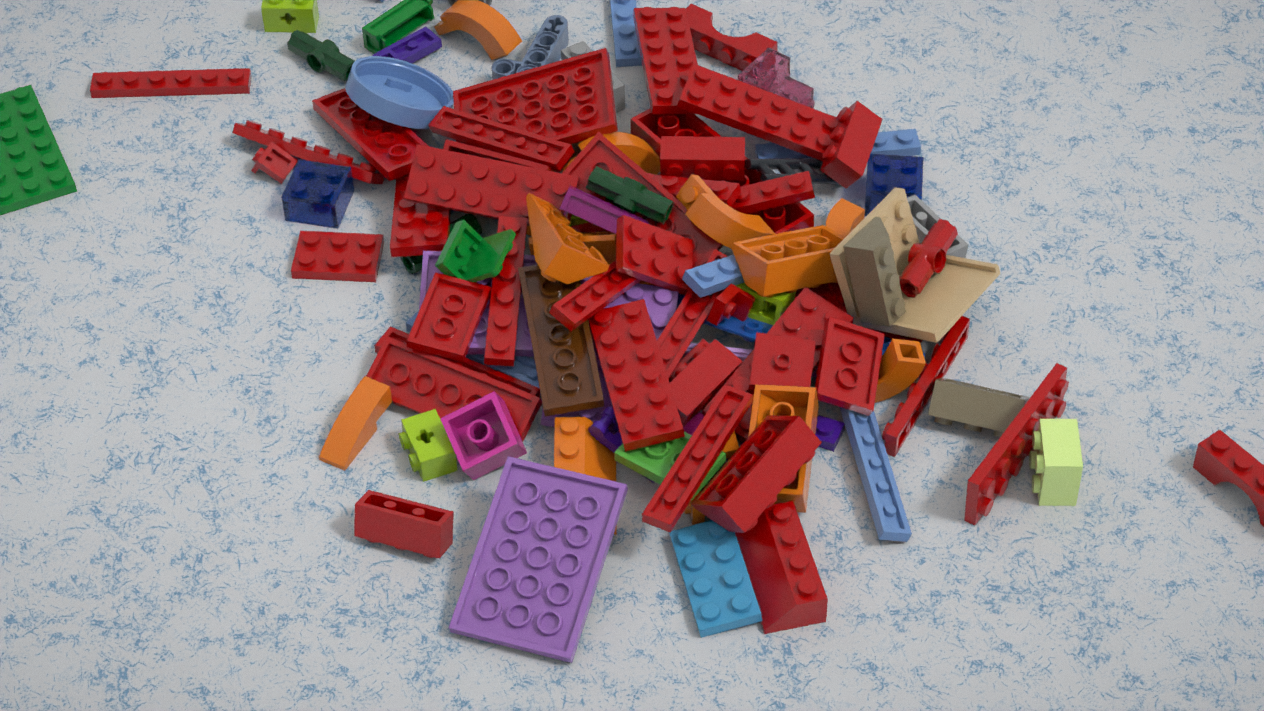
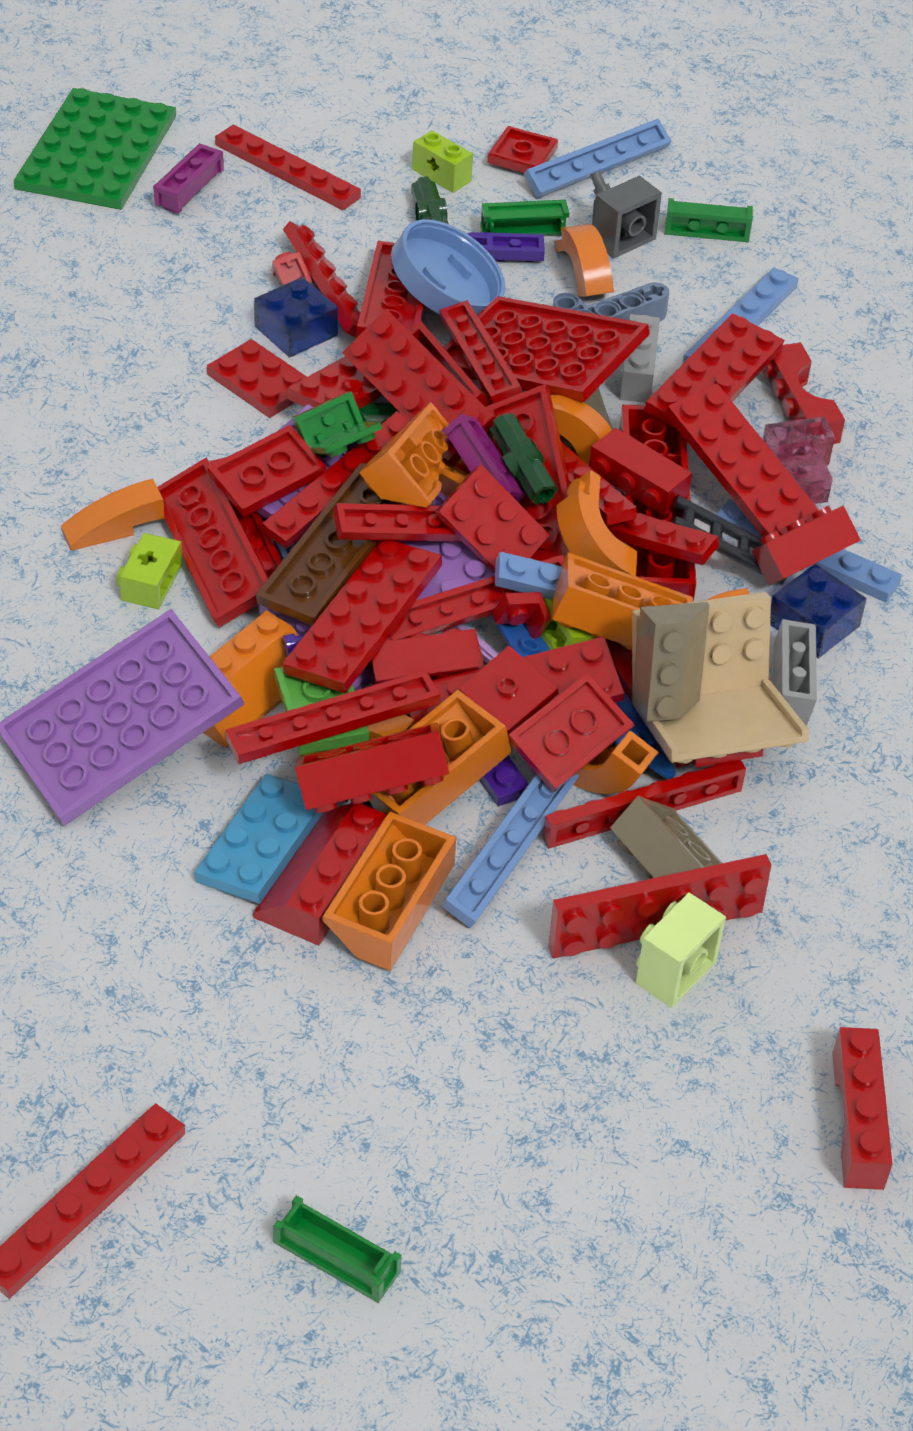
camera: 35 degrees right, 0 degrees up
red brick [354,490,454,559] -> none
dark pink brick [440,391,527,480] -> none
red piece [899,219,958,298] -> none
none -> magenta container [153,143,224,213]
none -> orange slope [323,811,457,971]

